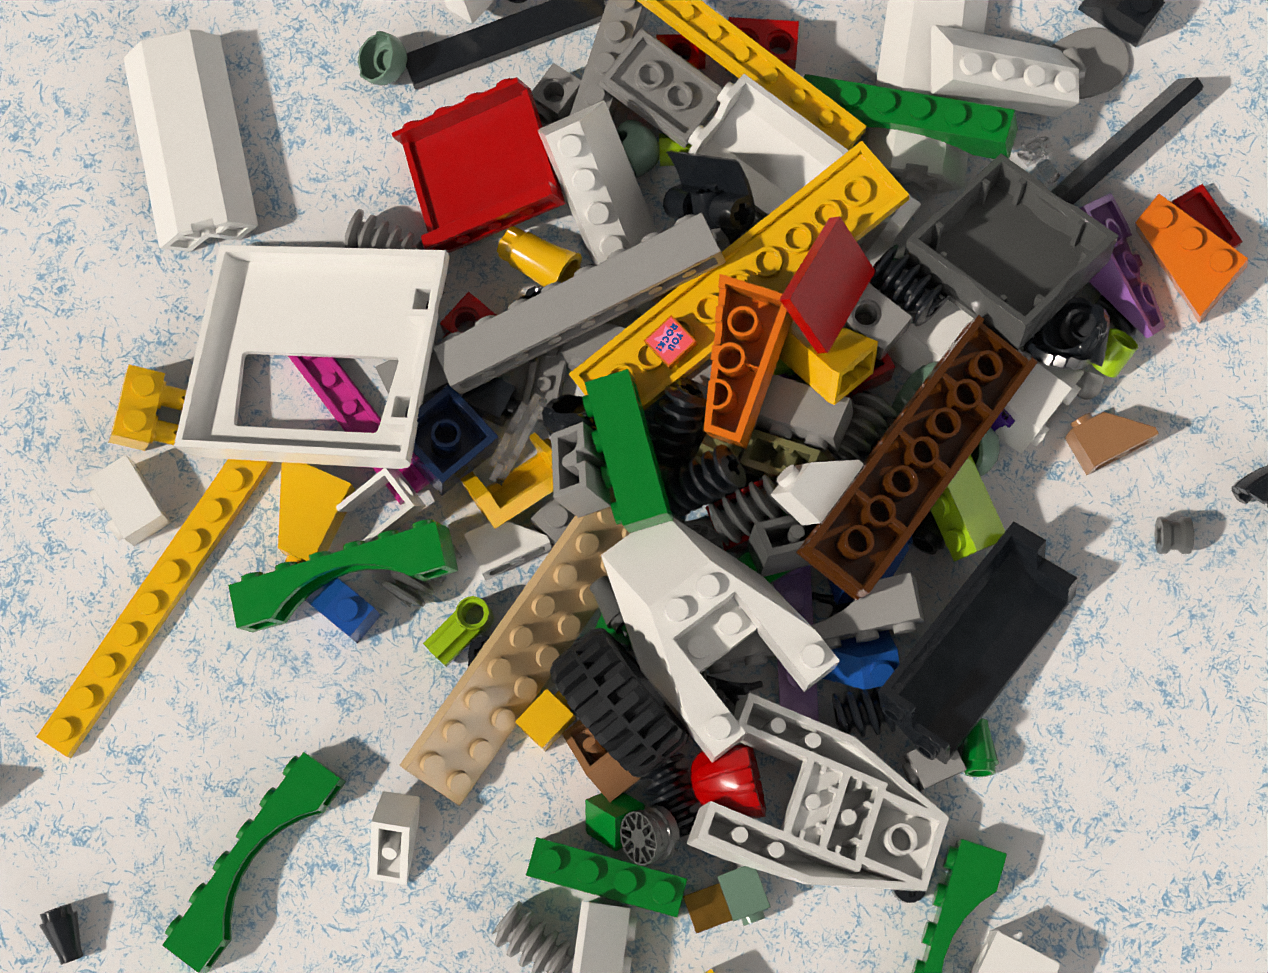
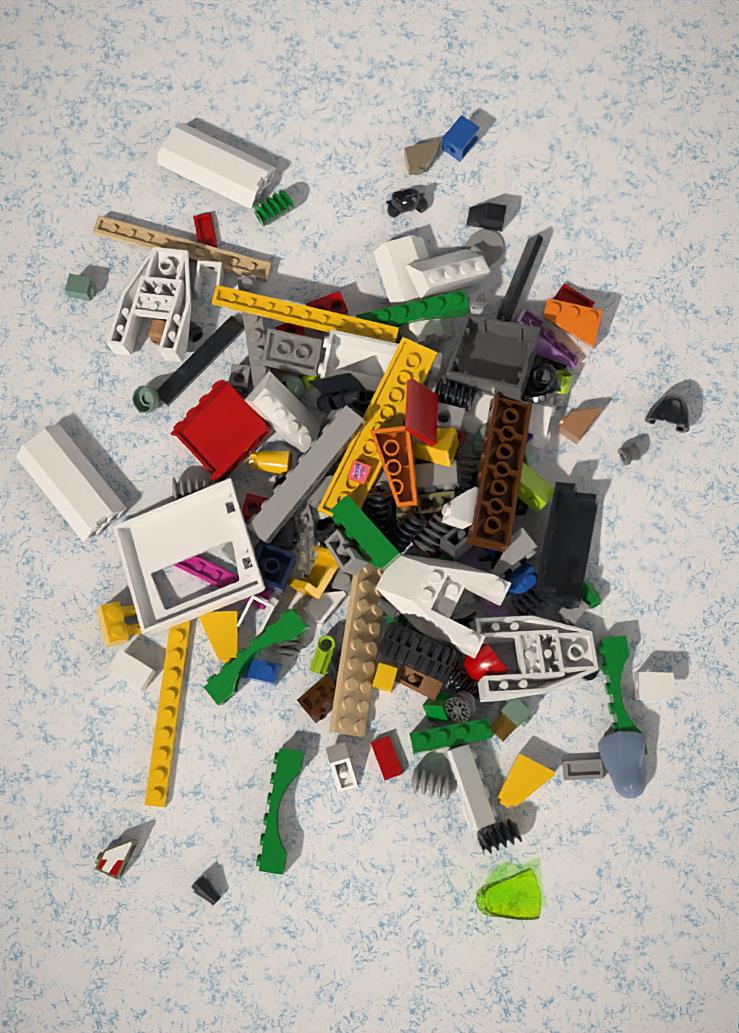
camera: 30 degrees left, 0 degrees up
none -> reddish brown bracket [297,675,336,723]
none -> red tile [371,736,403,781]

